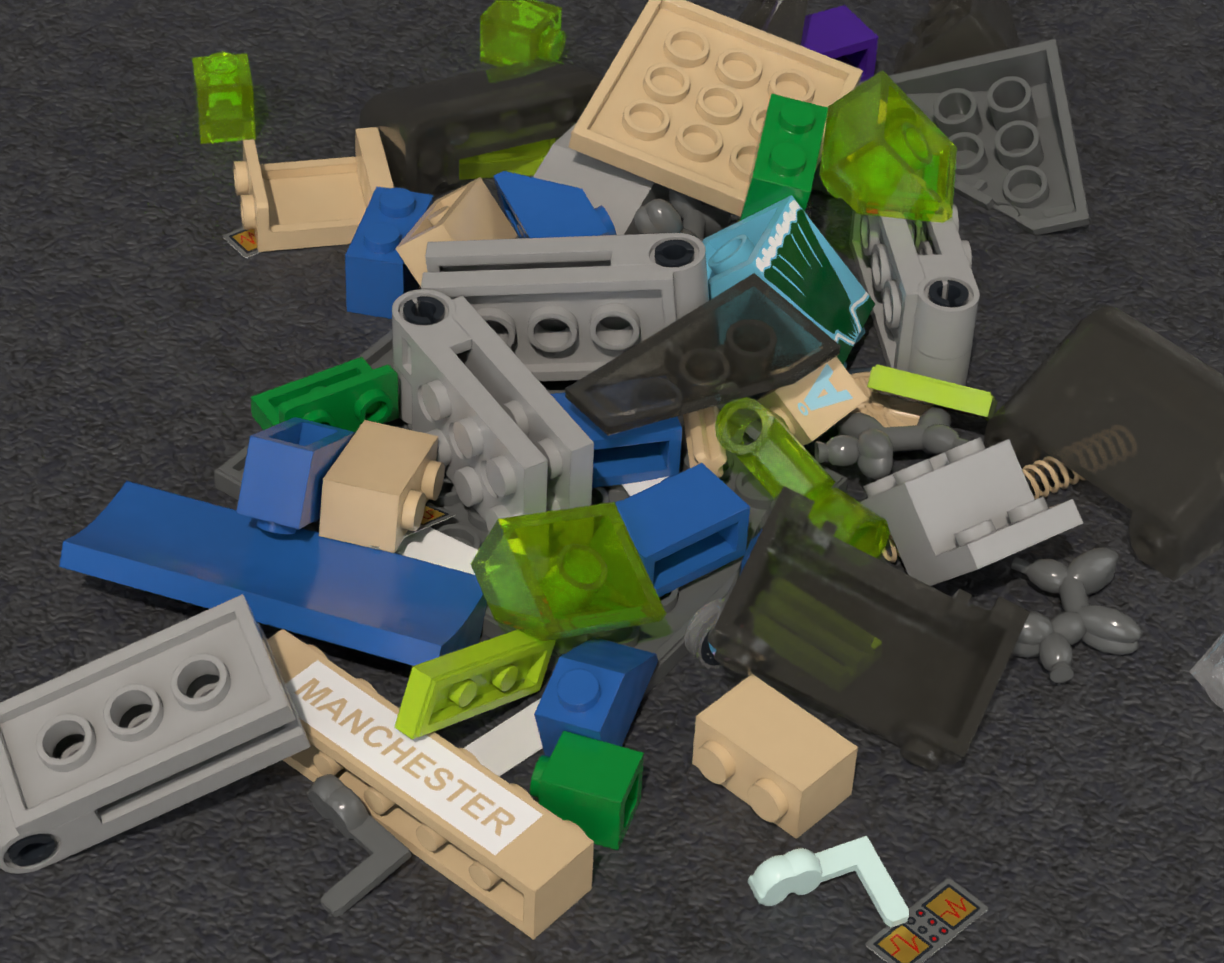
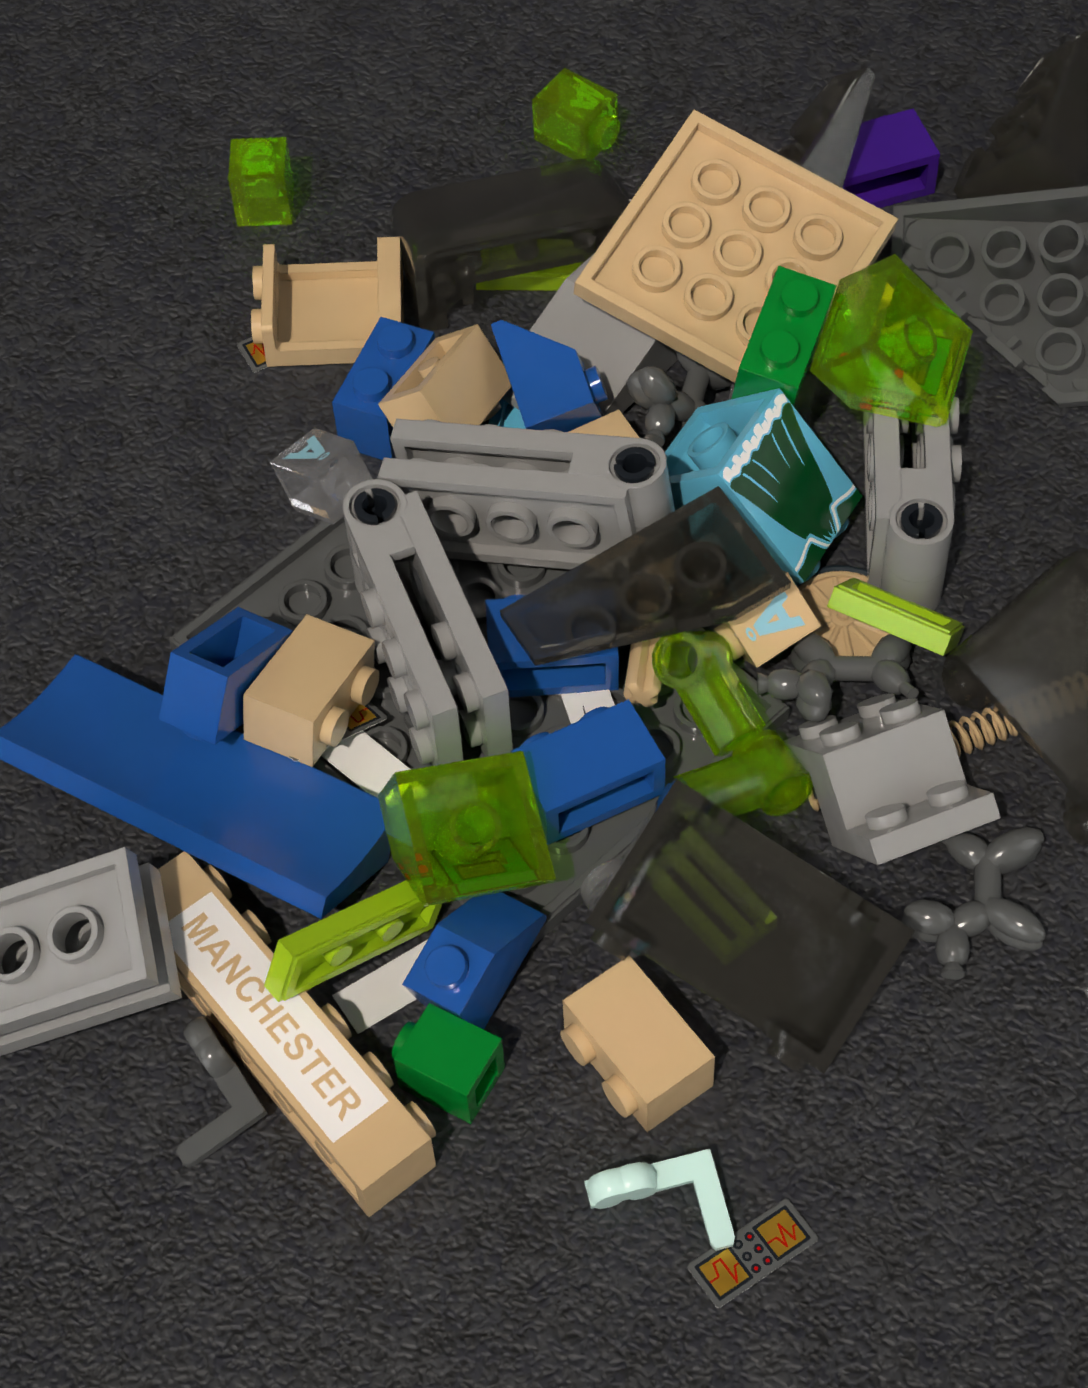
camera: 15 degrees right, 15 degrees up
green bracket [251,357,399,433] -> none
none -> clear brick [270,428,372,525]

